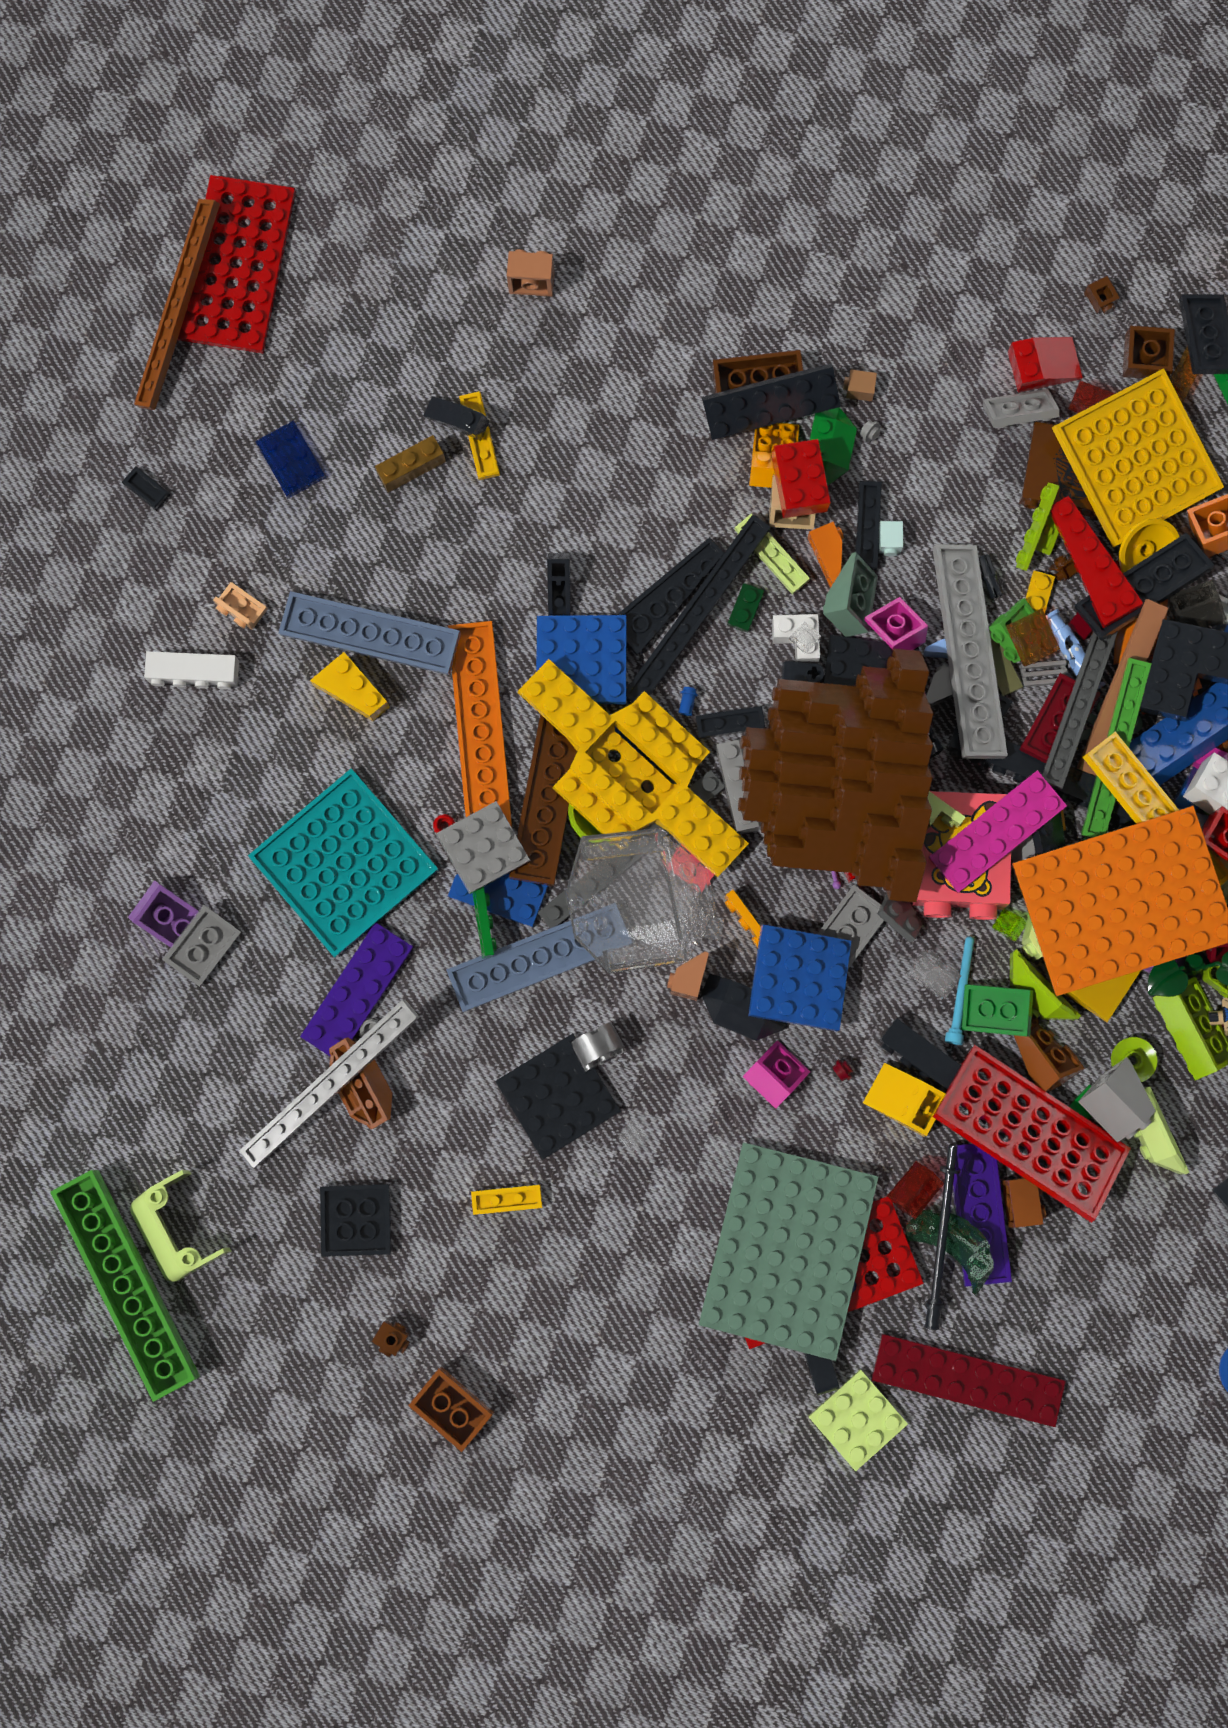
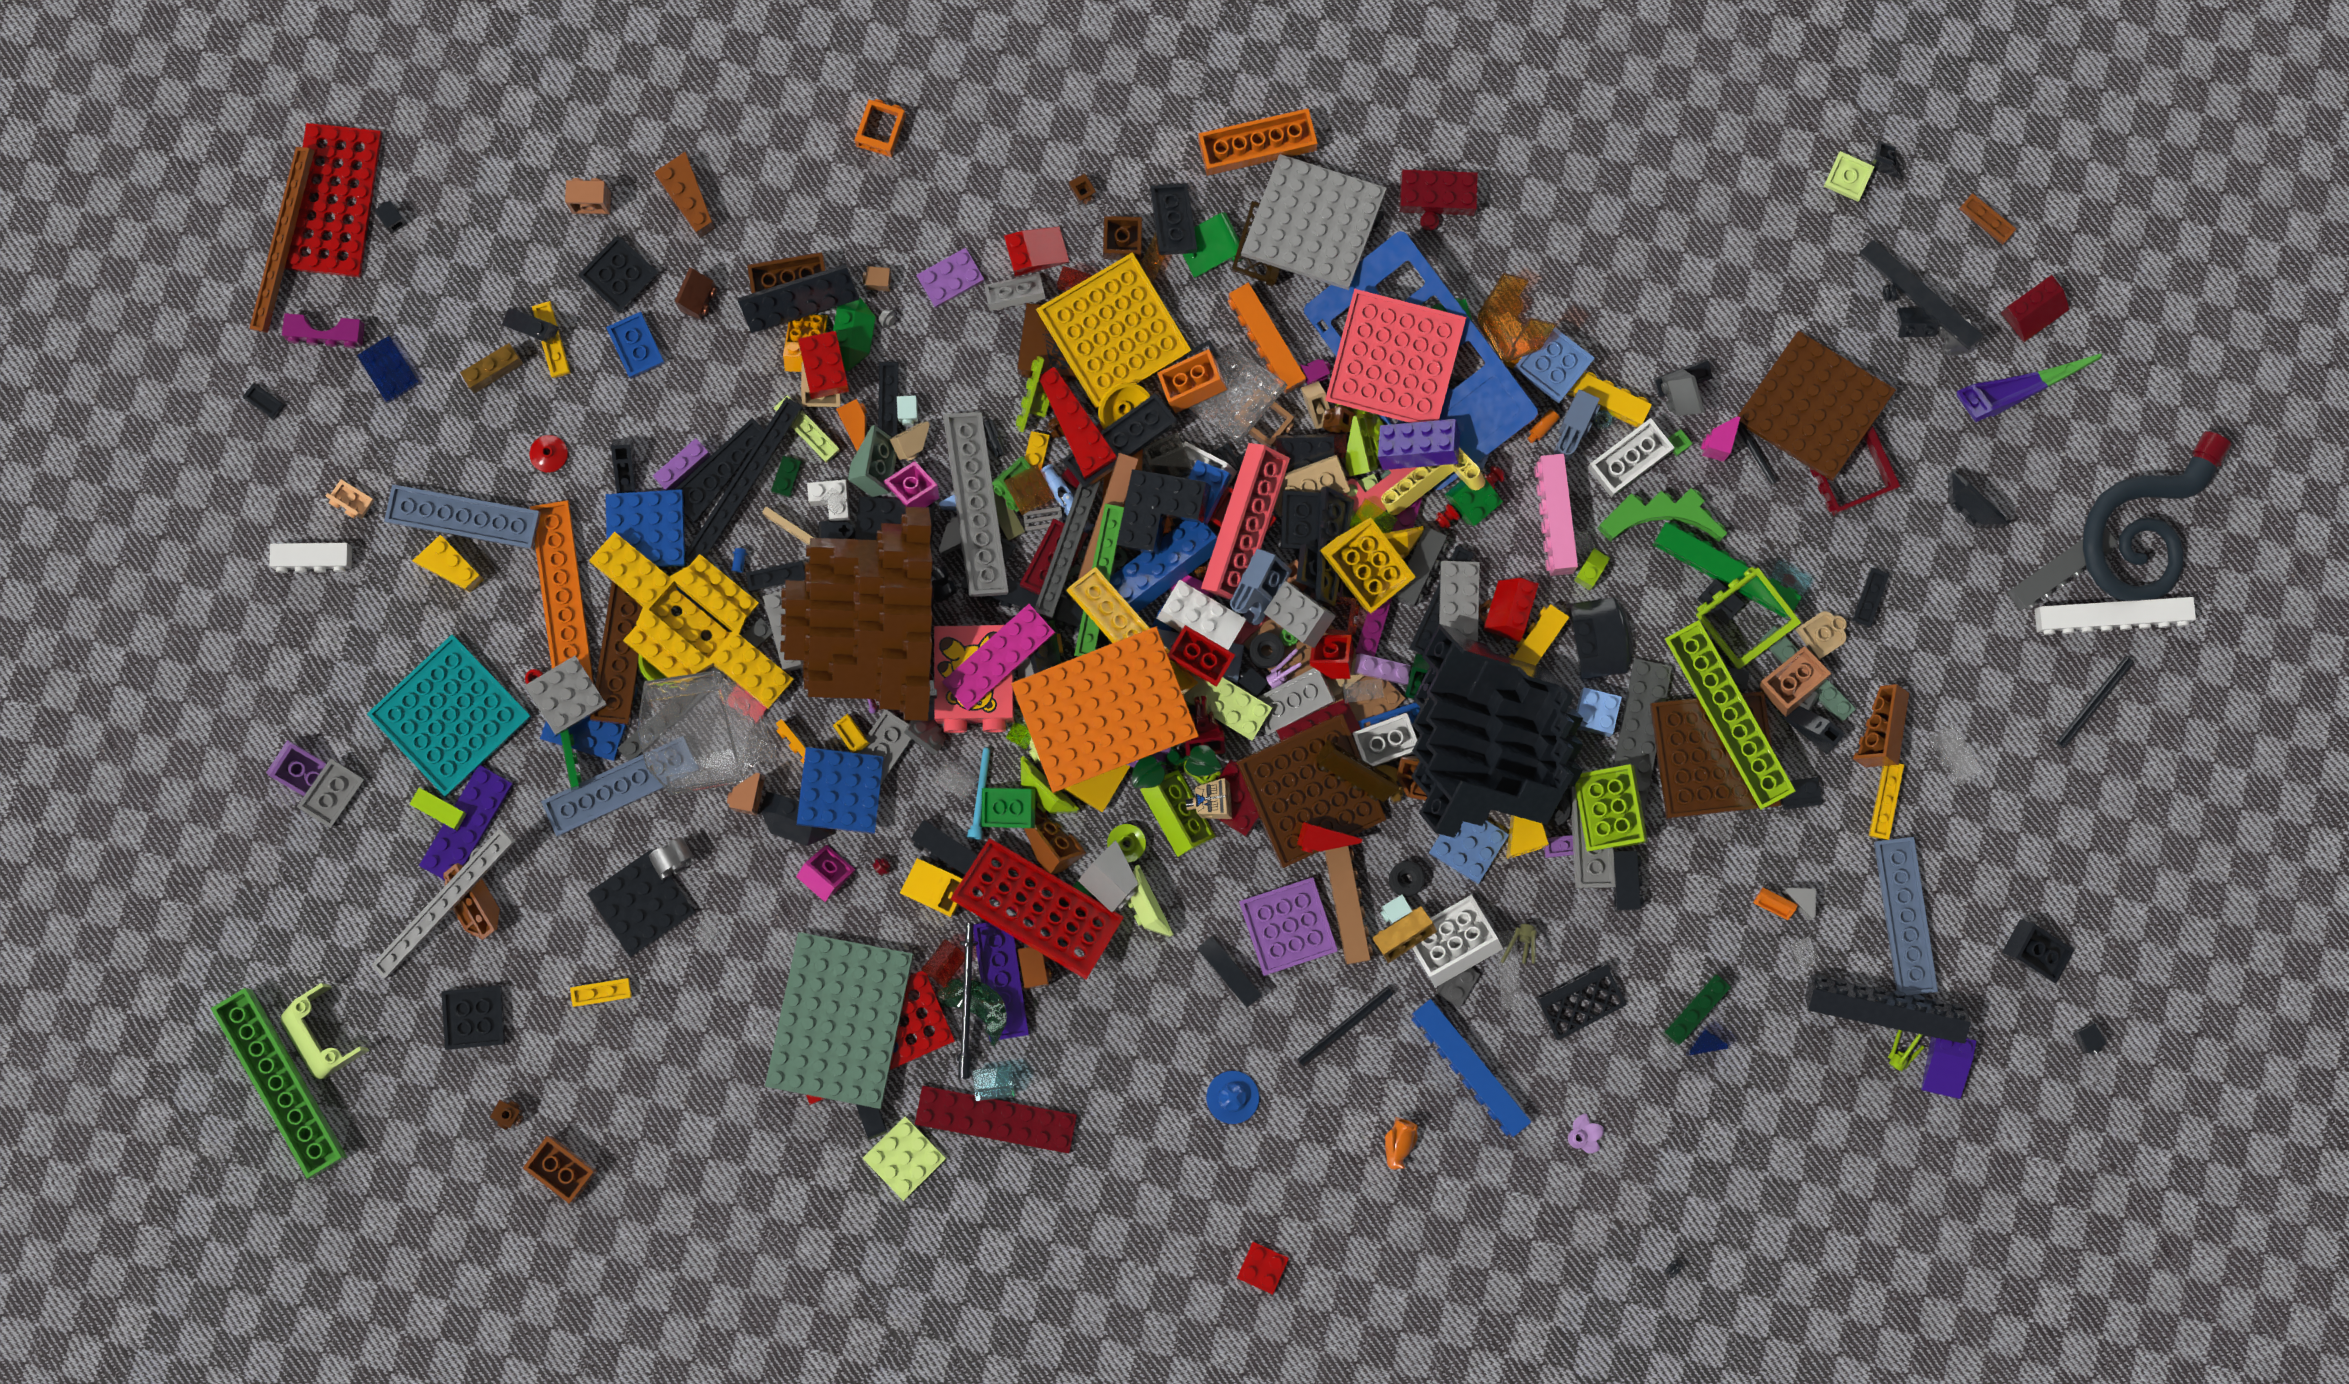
camera: 10 degrees left, 0 degrees up
yellowish green slope [928,791,965,828] -> none
none -> magenta arch [282,313,365,348]
none -> black brick [374,200,407,234]
none -> lime tile [409,788,467,830]
none -> red dish [529,435,568,473]
none -> black plate [578,235,659,314]
none -> blue plate [606,311,665,379]
none -> medium lavender brick [653,438,711,490]
none -> dark orange wedge [654,152,715,239]
none -> copper slope [674,267,717,320]
none -> tan tile [762,507,814,545]
none -> yellow tile [833,713,870,753]
none -> orange window [854,99,906,157]
none -> tan slope [890,421,930,461]
none -> medium lavender plate [916,248,984,309]
none -> clear light blue brick [973,1066,1015,1101]

